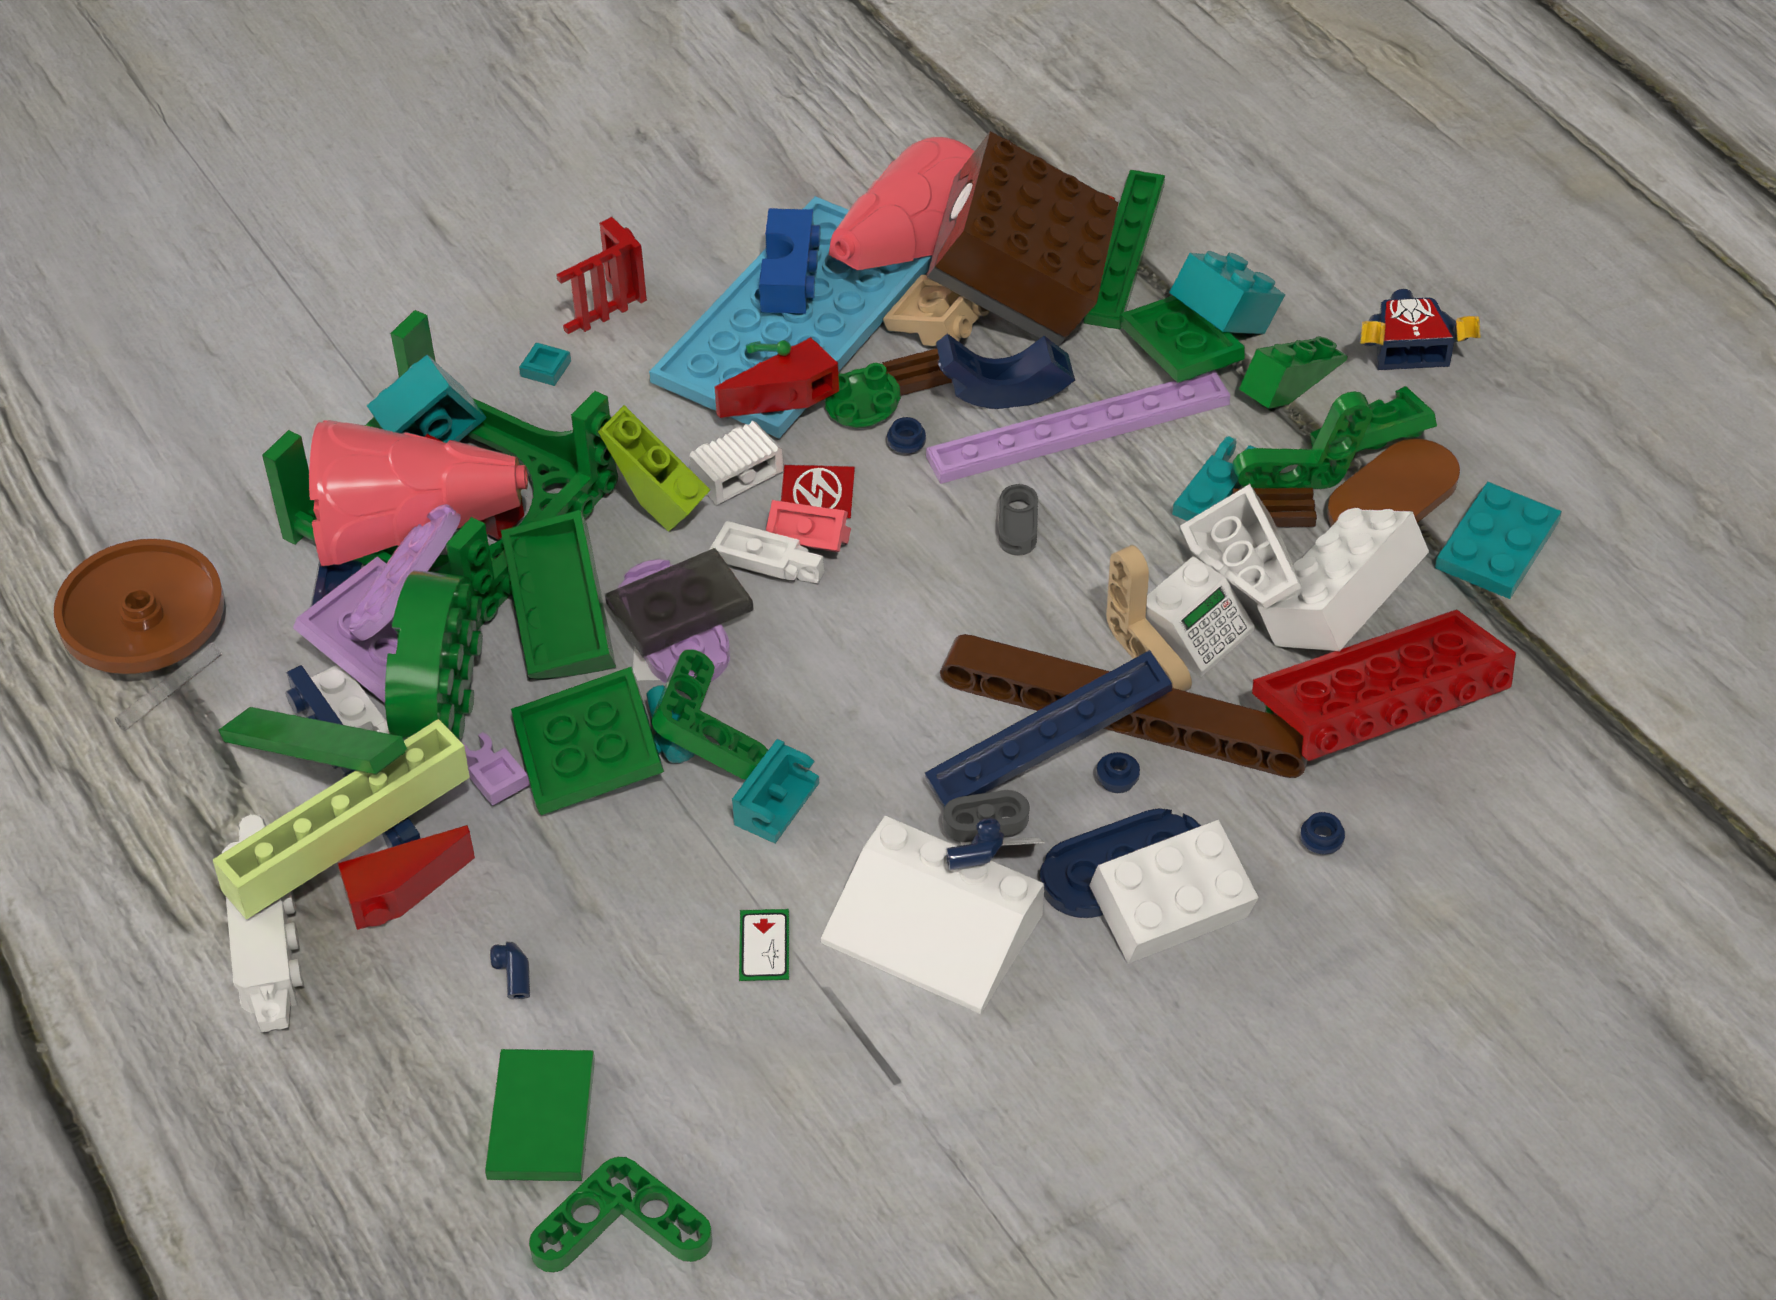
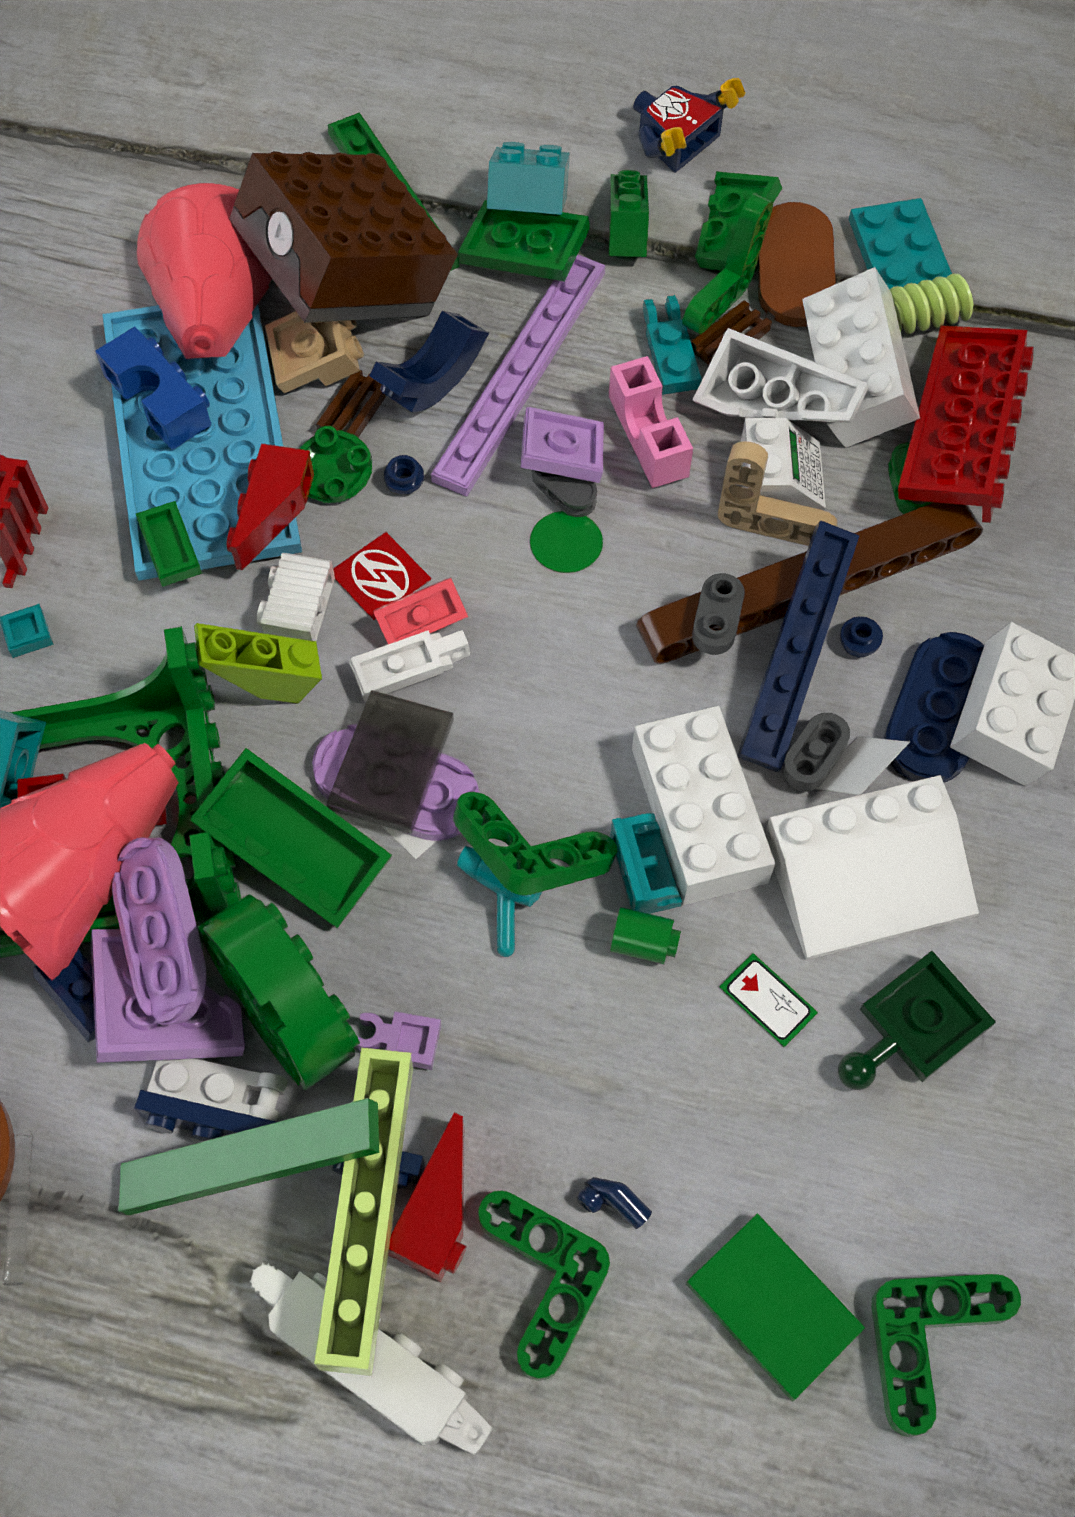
camera: 45 degrees left, 15 degrees up
green plate [511,667,664,815] -> none
green hinge [746,340,791,356] -> none
dark blue arm [946,818,1004,871] -> none
dark blue plate [1300,812,1345,854] -> none
none -> green tile [136,501,202,587]
none -> green beam [478,1190,610,1381]
none -> lavender tile [520,407,604,483]
none -> green sticker [530,511,603,573]
none -> bright pink arch [609,356,693,488]
none -> green brick [610,907,681,964]
none -> white brick [632,706,775,905]
none -> dark grey plate [692,573,745,655]
none -> dark green plate [838,951,996,1090]
none -> yellowish green piece [890,273,974,334]

